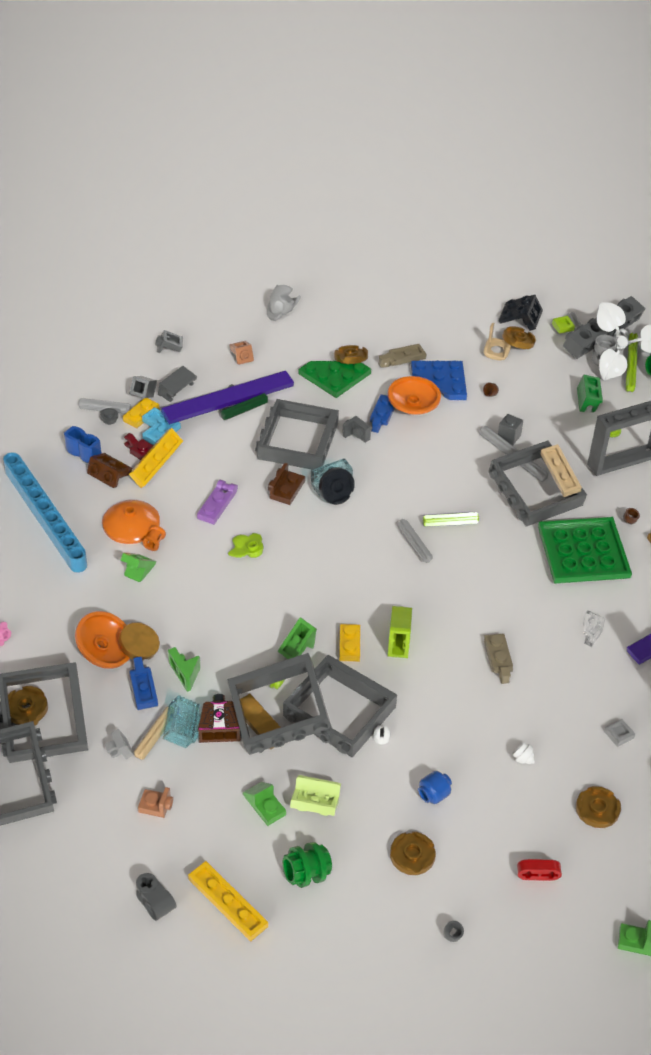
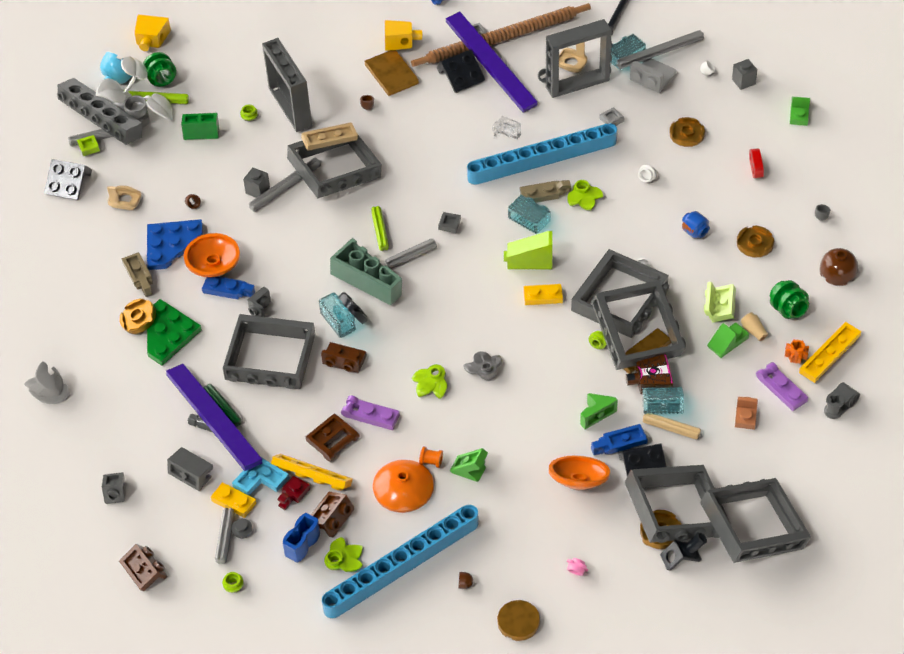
camera: 90 degrees left, 5 degrees up
light grey tile [105,729,134,759] -> none
pearl gold tile [118,623,160,661] -> none
dark grey brick [129,376,157,398] -> none
nougat bracket [229,341,254,365] -> none
bright green slope [278,617,317,659] -> none
pearl gold tile [502,326,536,349] -> none
green plate [538,517,632,584] -> none
none -> bracket [119,544,168,591]
none -> lime plate [222,572,244,593]
none -> reddish brown plate [306,413,360,462]
none -> lime plate [324,537,363,572]
none -> sand green wedge [330,238,402,305]
none -> dark grey plate [438,212,461,233]
none -> reddish brown hinge [458,572,473,589]
none -> flat silver plate [463,351,502,380]
none -> dark azure beam [467,123,617,185]
none -> clear light blue brick [508,194,551,234]
none -> lime plate [567,180,603,210]
none -> black bracket [618,443,667,489]
none -> tan cone [741,312,768,341]
none -> medium lavender plate [756,362,808,411]
none -> orange gear [784,339,809,364]
none -> reddish brown cylinder [819,248,858,286]

